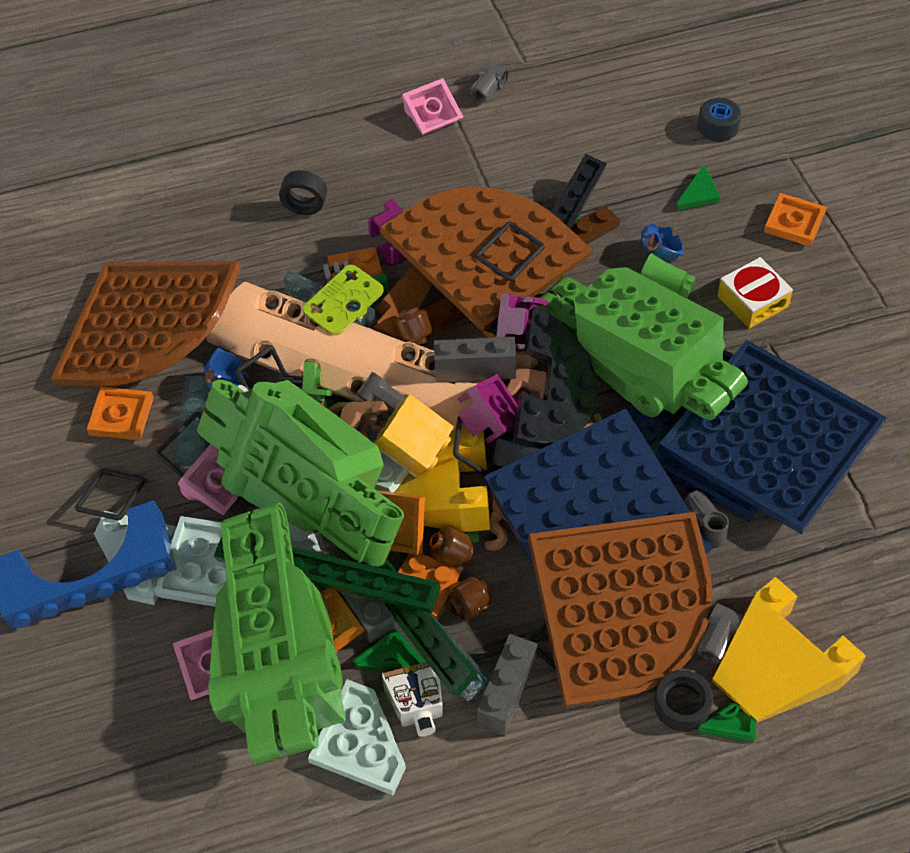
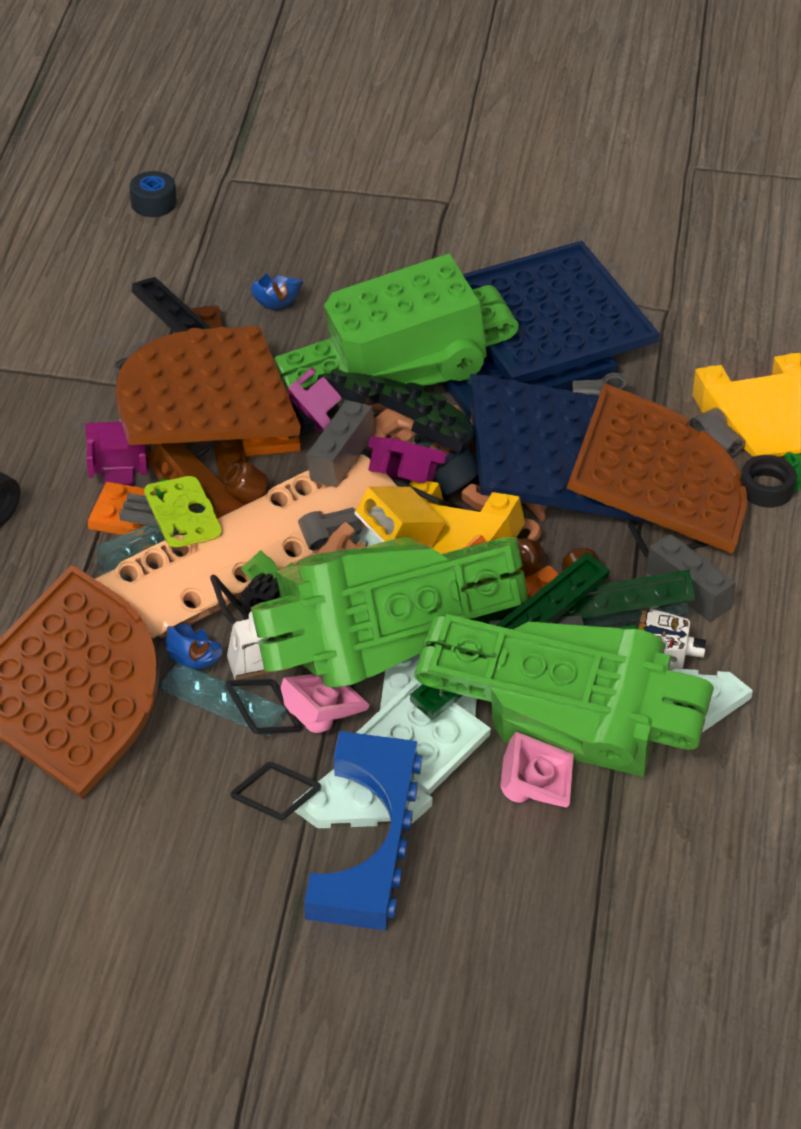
camera: 65 degrees left, 10 degrees down
orange plate [87,387,154,441] -> none
black piece [475,221,544,281] -> none
bright green plant [641,253,696,298] -> none
green tile [676,166,720,211] -> none
piece [717,257,793,329] -> none
orange plate [764,193,827,247] -> none

